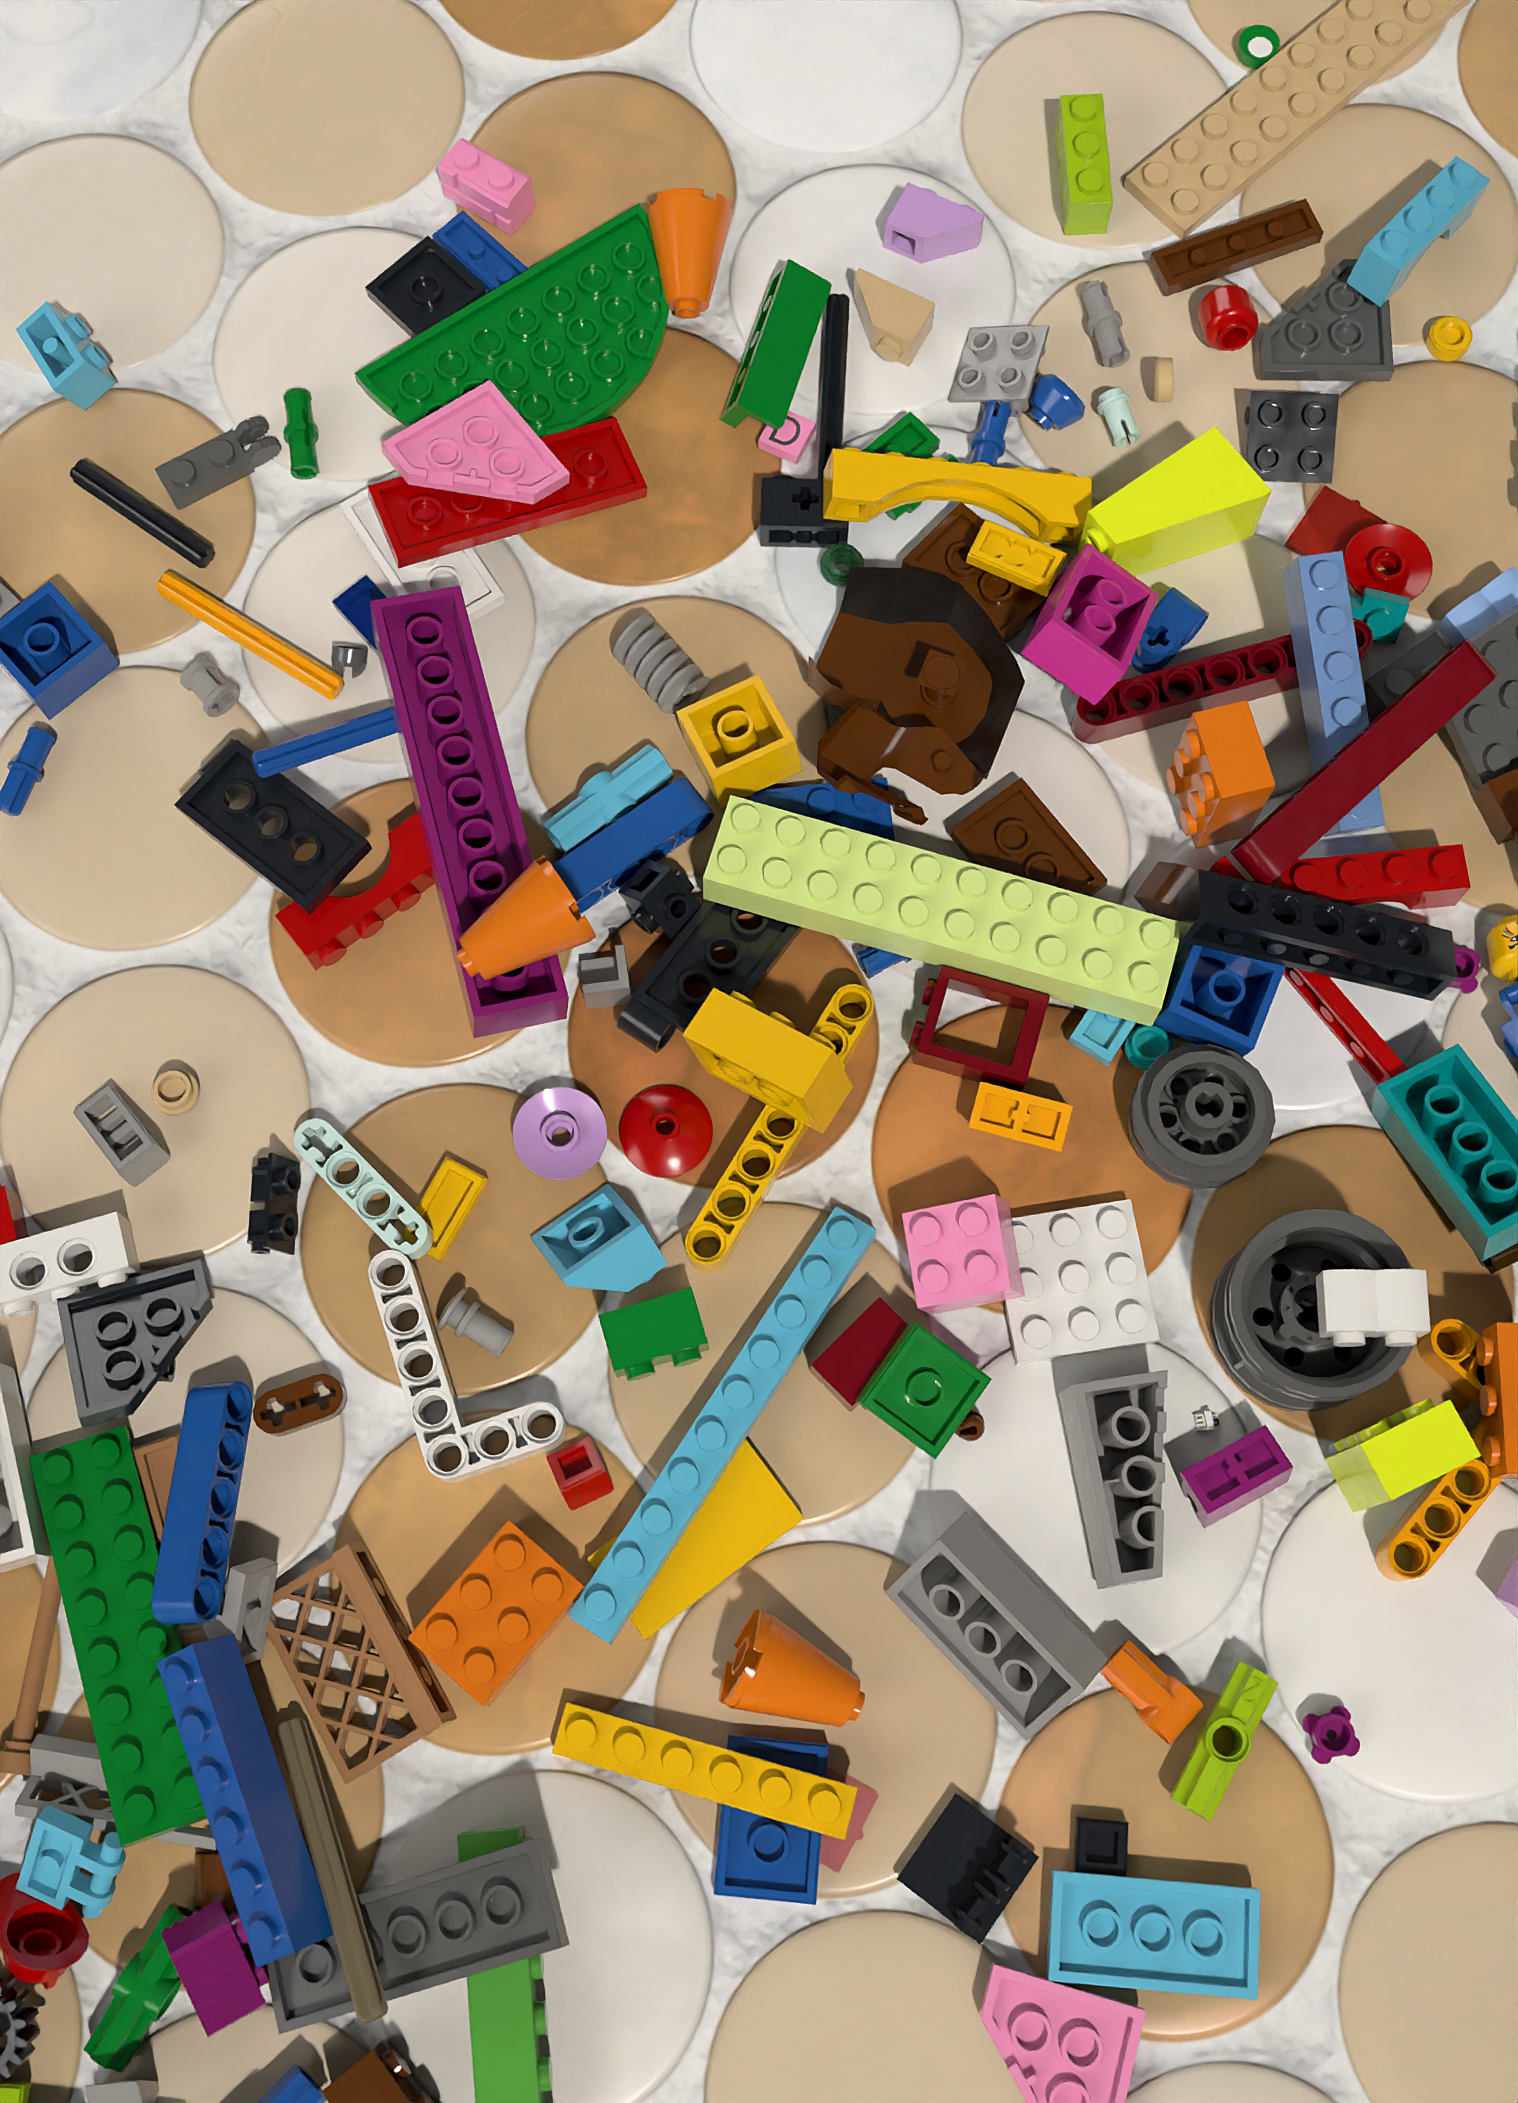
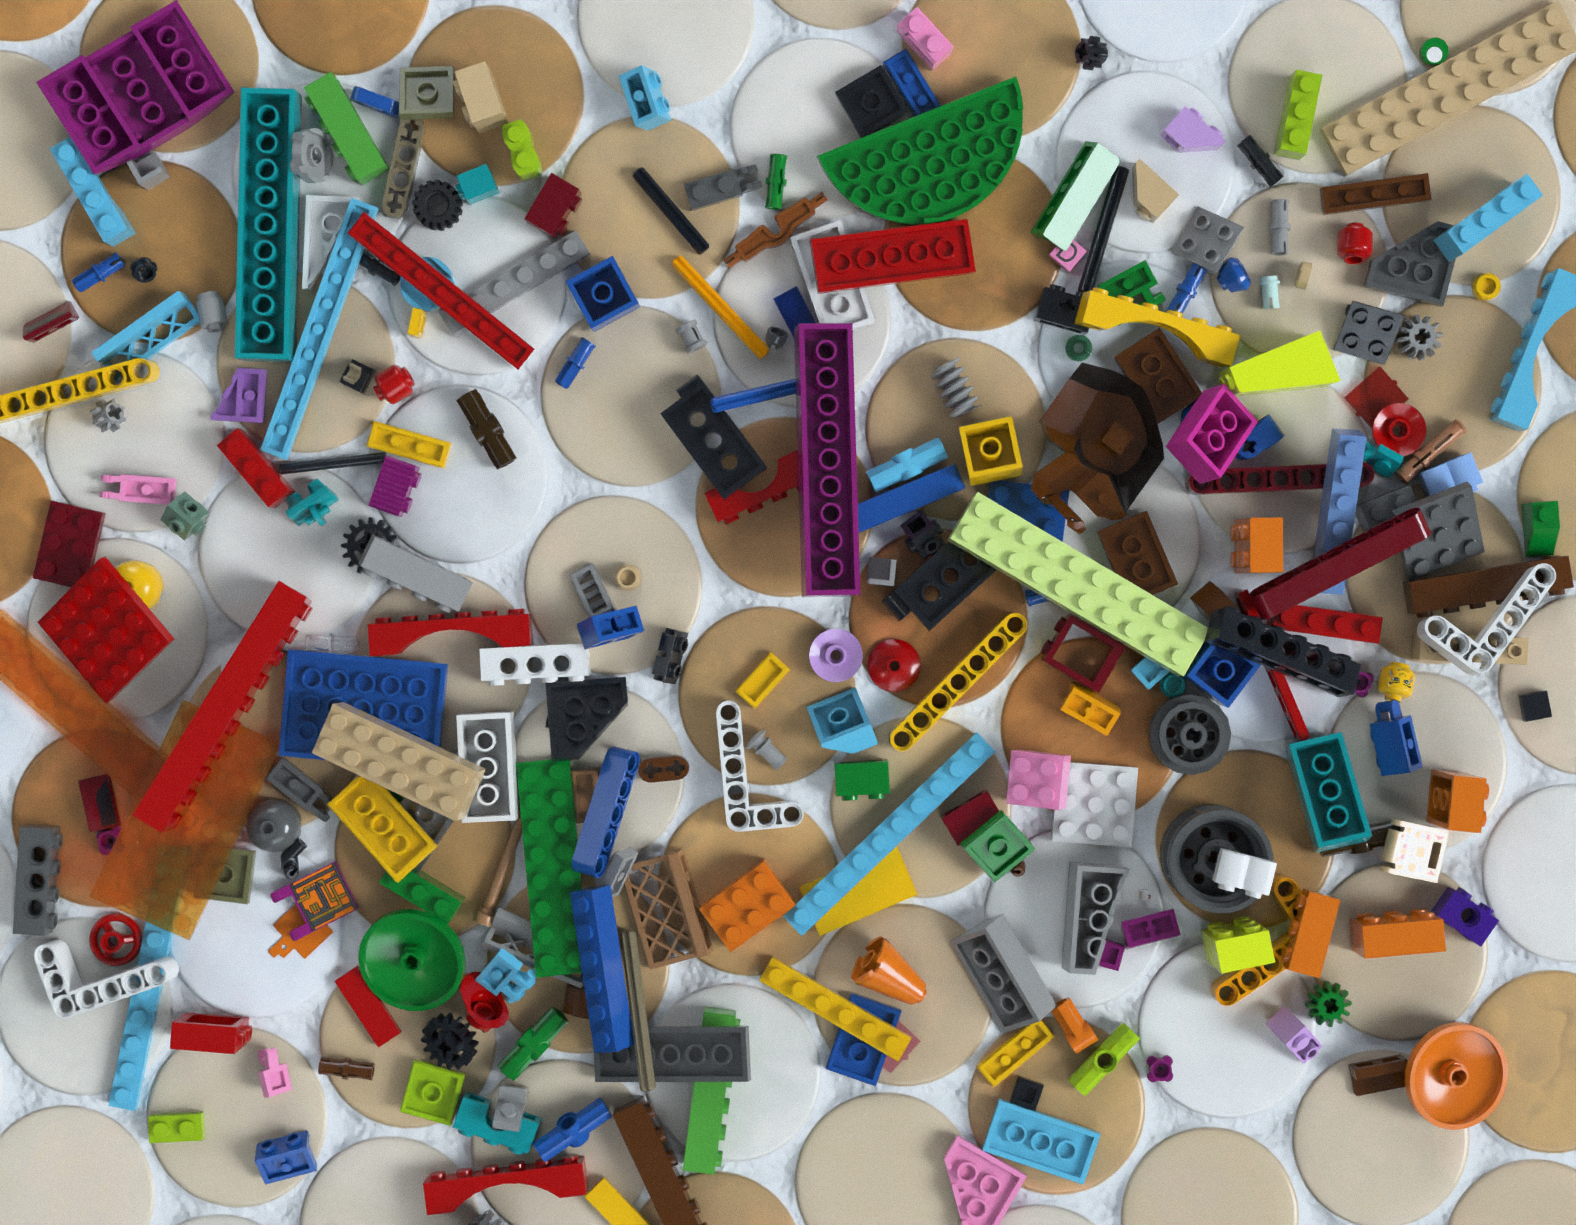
camera: 10 degrees right, 15 degrees up
magenta brick [161,1901,269,2038] -> none
light aqua beam [293,1118,434,1260] -> none
bright pink plate [382,380,570,504] -> none
orange cone [455,855,597,980] -> none
red slope [546,1436,614,1511] -> none
orange cone [647,188,732,319] -> none
yellow brick [683,988,853,1134] -> none
black hinge [896,1793,1039,1944] -> none
yellow plate [966,519,1067,597] -> none
none -> blue brick [577,606,644,650]
none -> dark orange piece [723,191,828,269]
none -> yellow tile [976,1020,1055,1088]
none -> black gear [1075,36,1108,71]
none -> magenta tile [1099,939,1126,971]
none -> black pin [1237,134,1284,187]
none -> light grey gear [1395,315,1443,361]
none -> nougat pin [1395,419,1467,484]

